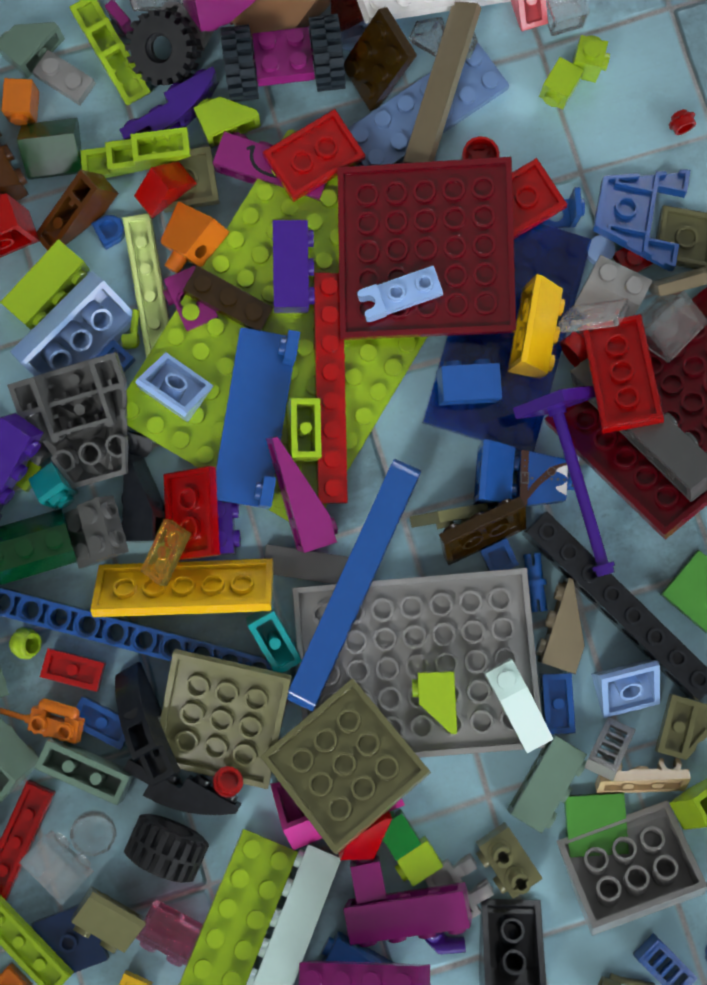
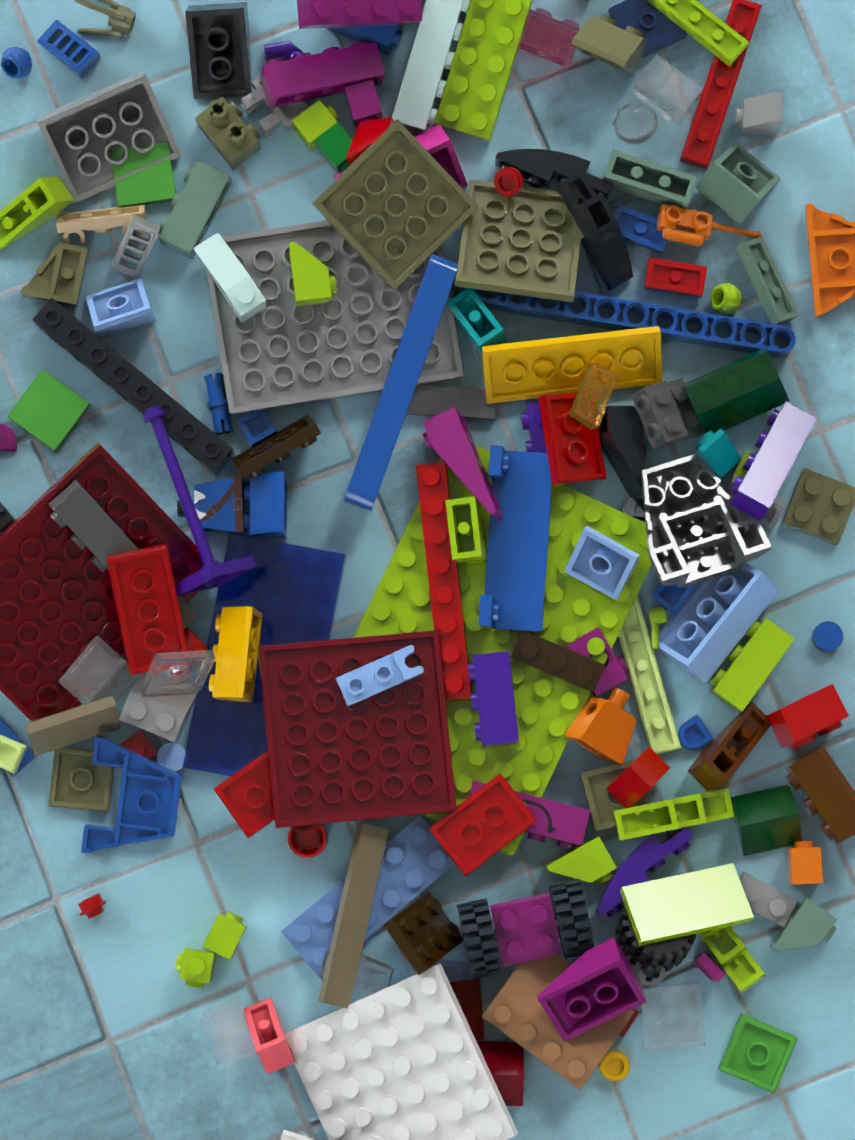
camera: 175 degrees right, 0 degrees up
black tyre [124,814,209,883] -> none
olive wing [410,503,489,529] -> none
blue brick [436,359,502,406] -> none
dark tan slope [535,578,585,674] -> none
blue plate [540,673,576,734] -> none
blue bracket [541,187,585,229] -> none
none -> tile [620,863,754,946]

